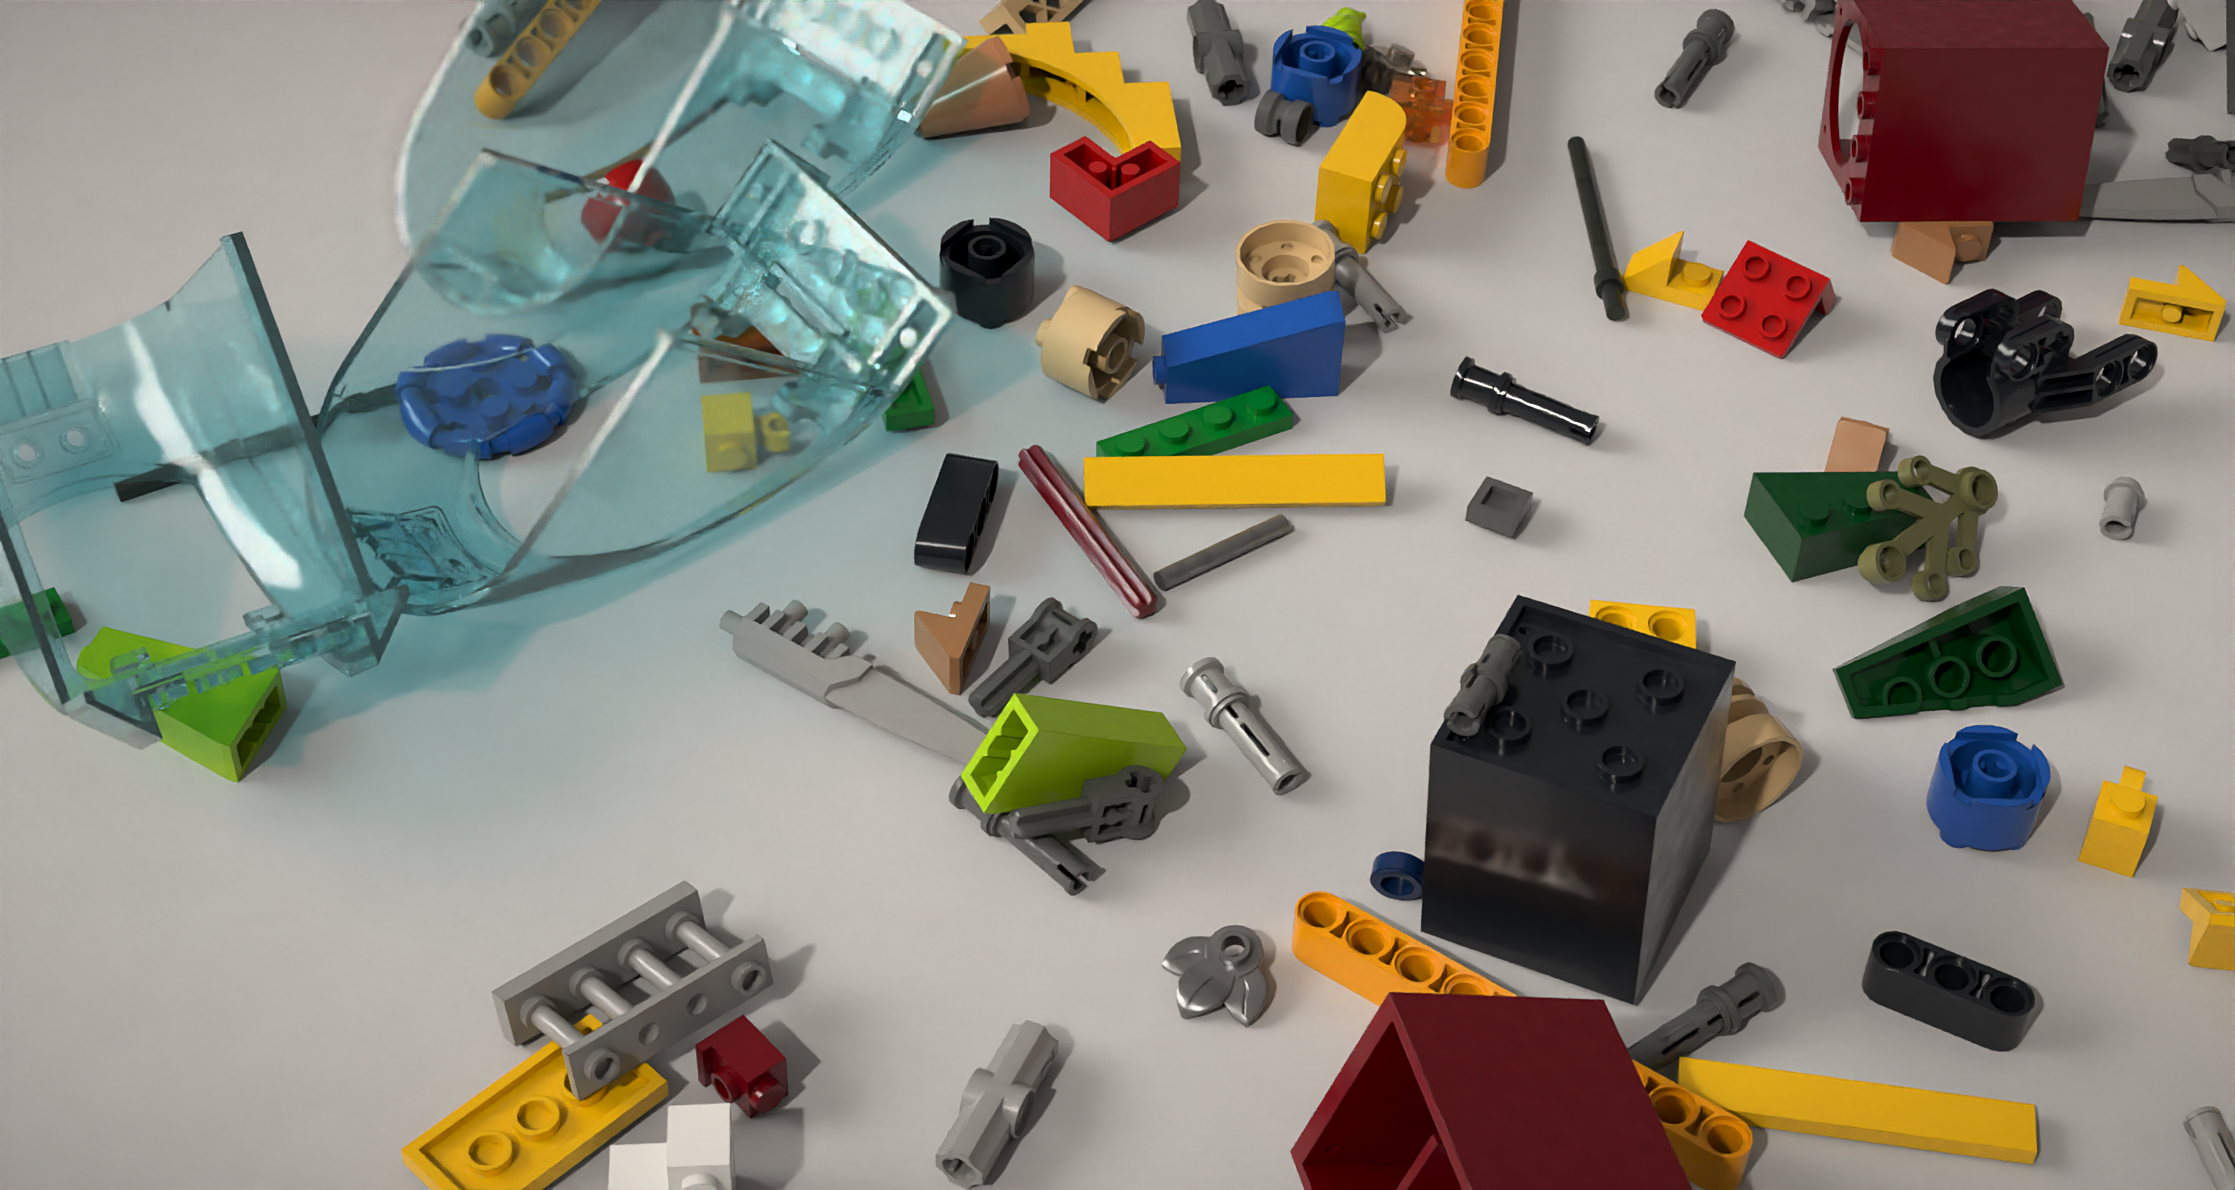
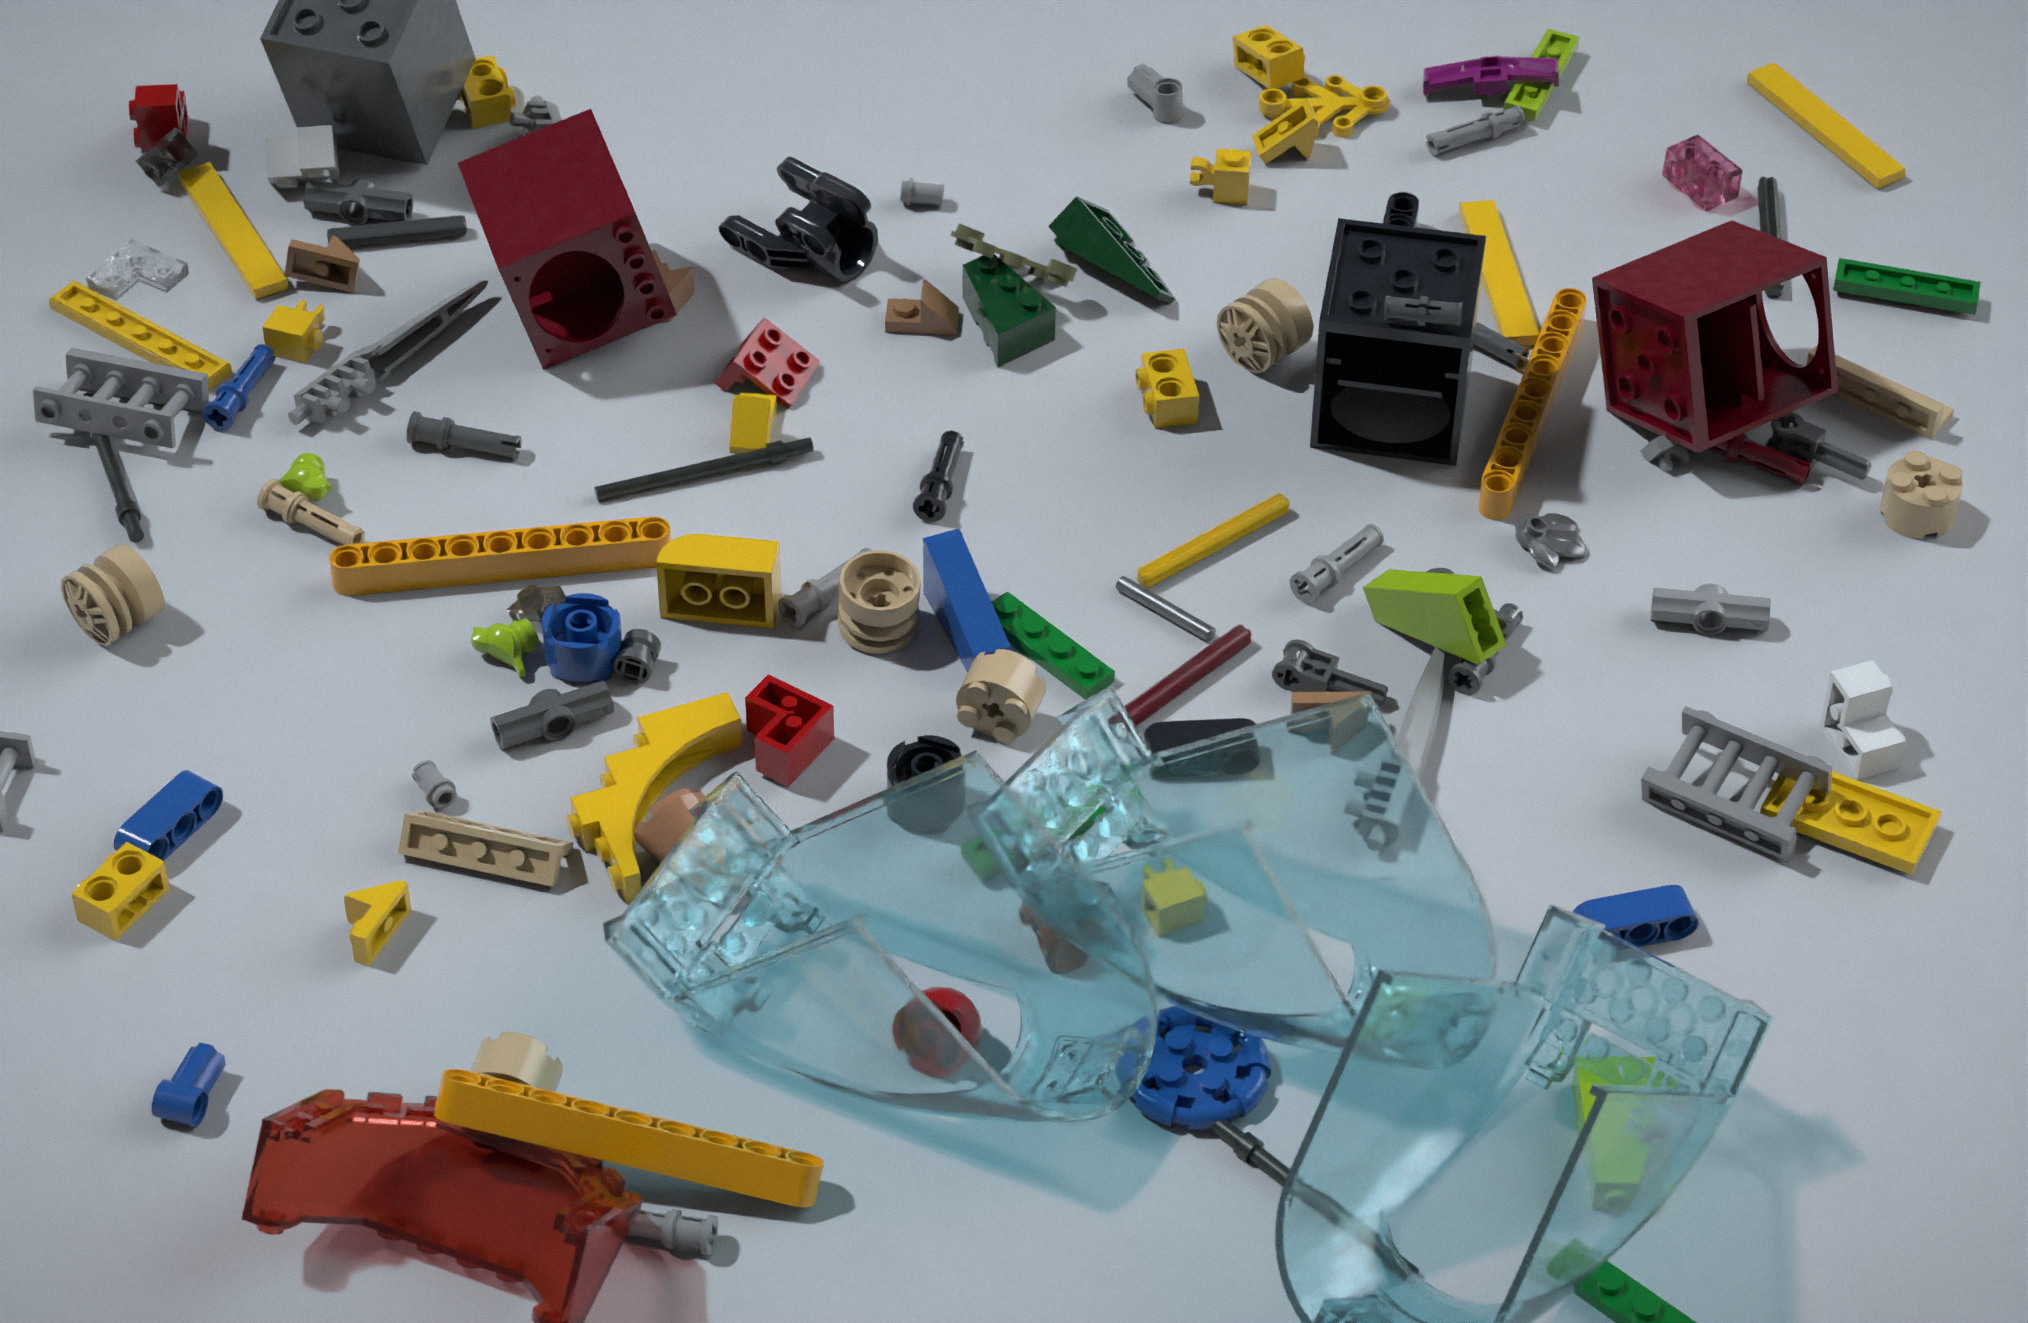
camera: 105 degrees left, 0 degrees up
dark red brick [695,1014,789,1119] -> none
yellow tile [1083,453,1386,510] -> none
dark blue tile [1370,851,1424,901] -> none
clear orange brick [1390,75,1453,143] -> none
dark grey plate [1465,476,1533,538] -> none
blue brick [1926,725,2051,850] -> none
yellow slope [2118,264,2226,342] -> none
none -> yellow axle [1136,493,1290,588]
none -> blue beam [1572,885,1699,955]

